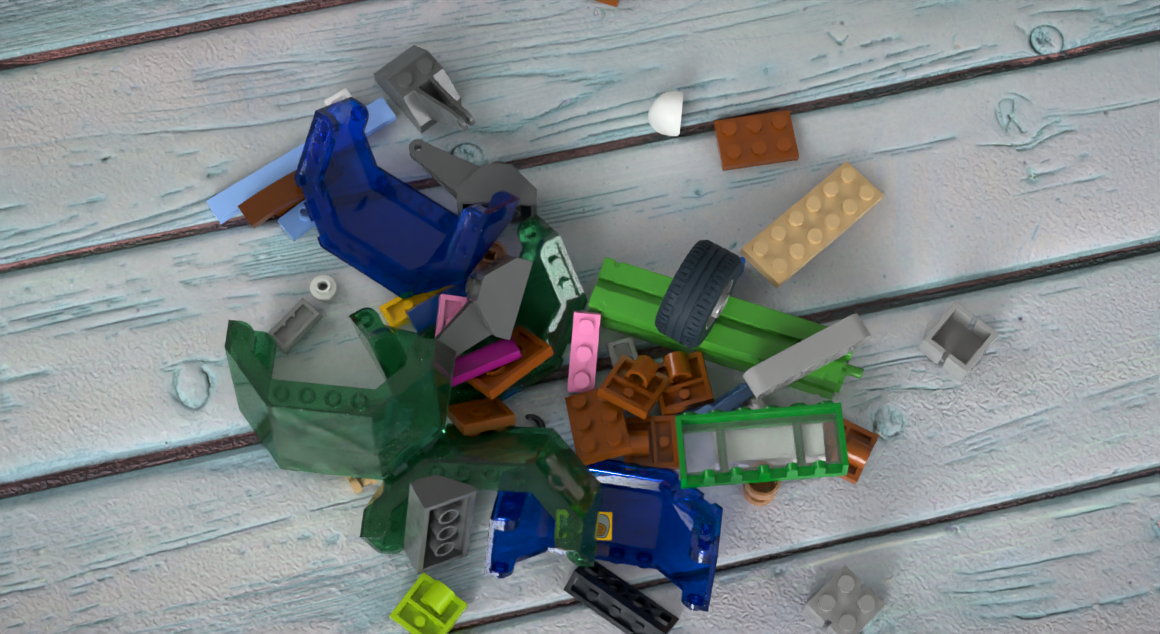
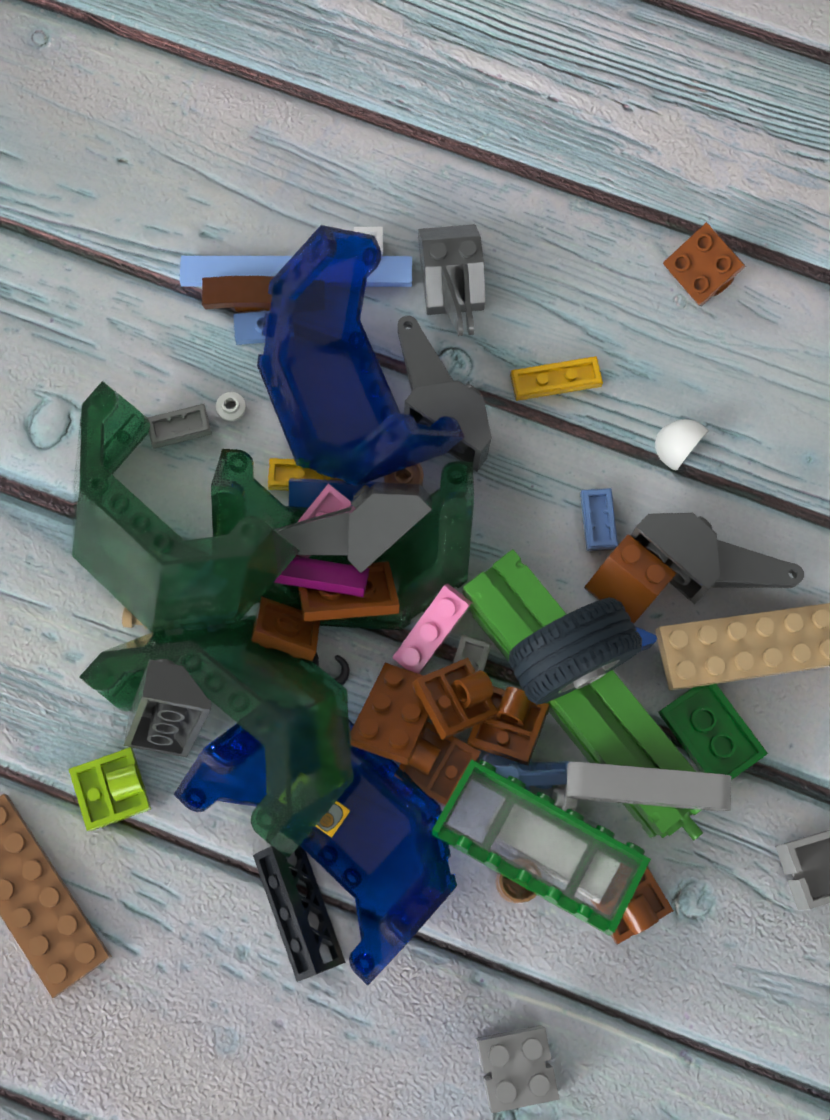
camera: 30 degrees right, 5 degrees up
dark orange plate [713,110,799,171] -> none
none -> yellow tile [510,356,603,401]
none -> medium blue plate [580,488,618,551]
none -> dark orange slope [584,534,677,624]
none -> dark grey slope [631,512,804,605]
none -> green plate [658,684,768,780]

